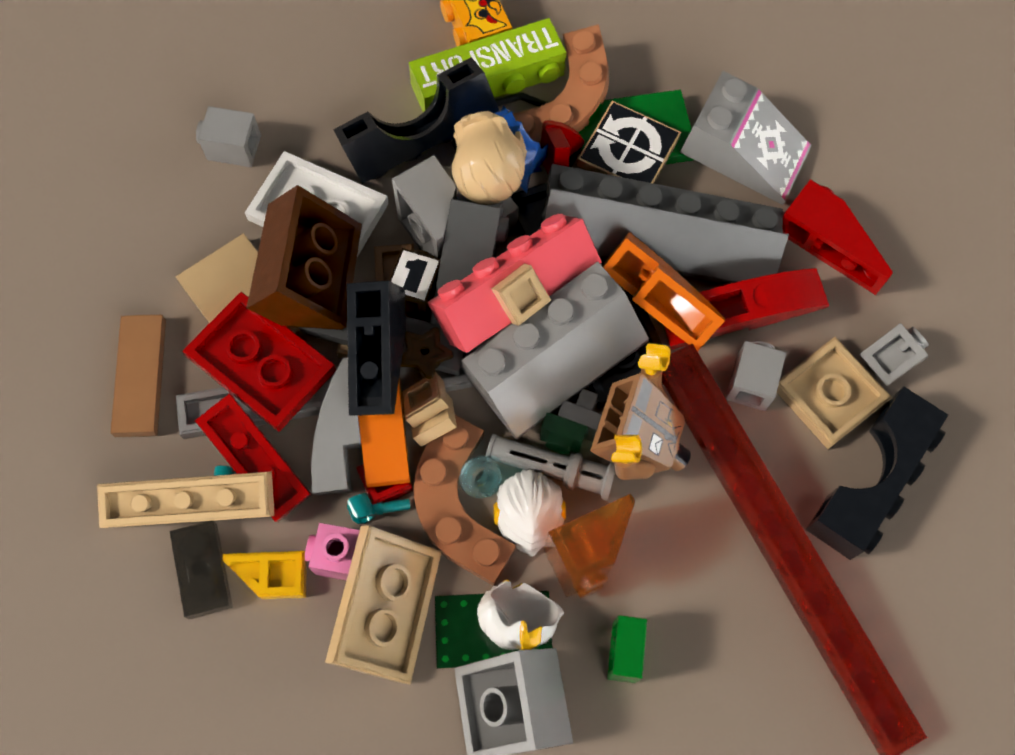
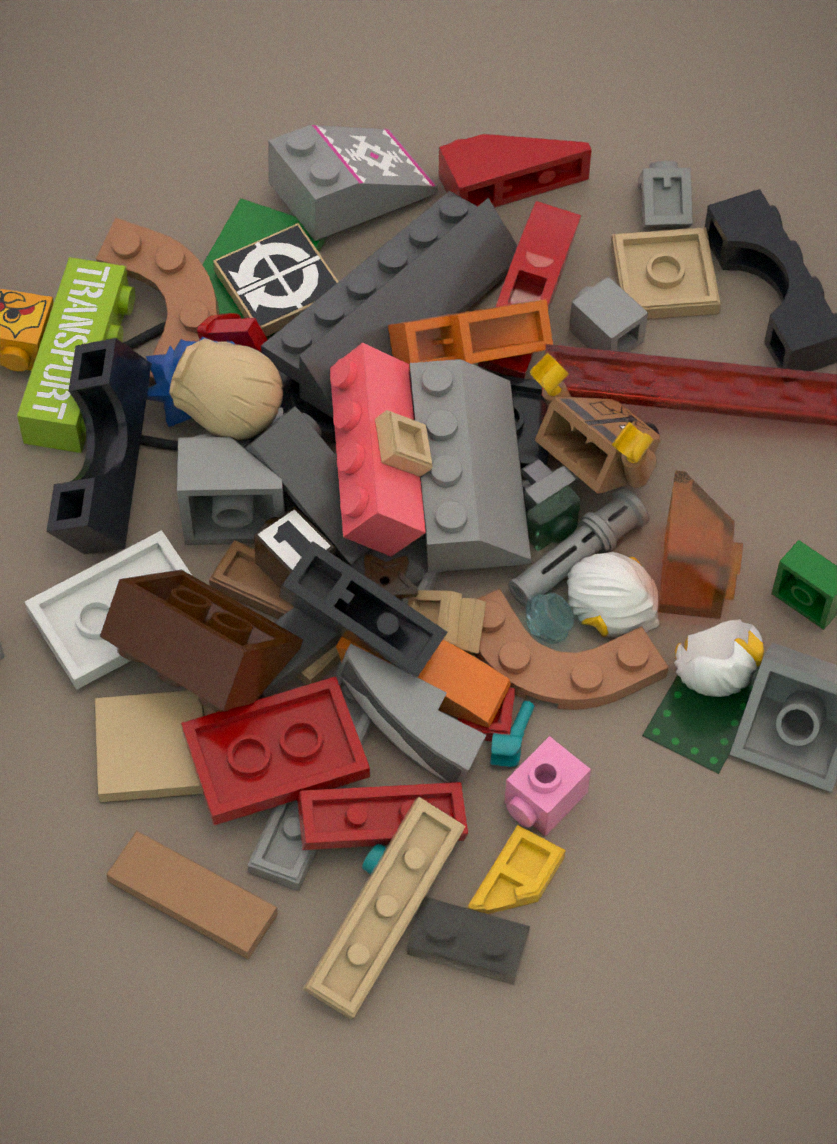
camera: 55 degrees left, 10 degrees down
tan tile [325,525,442,685] -> none

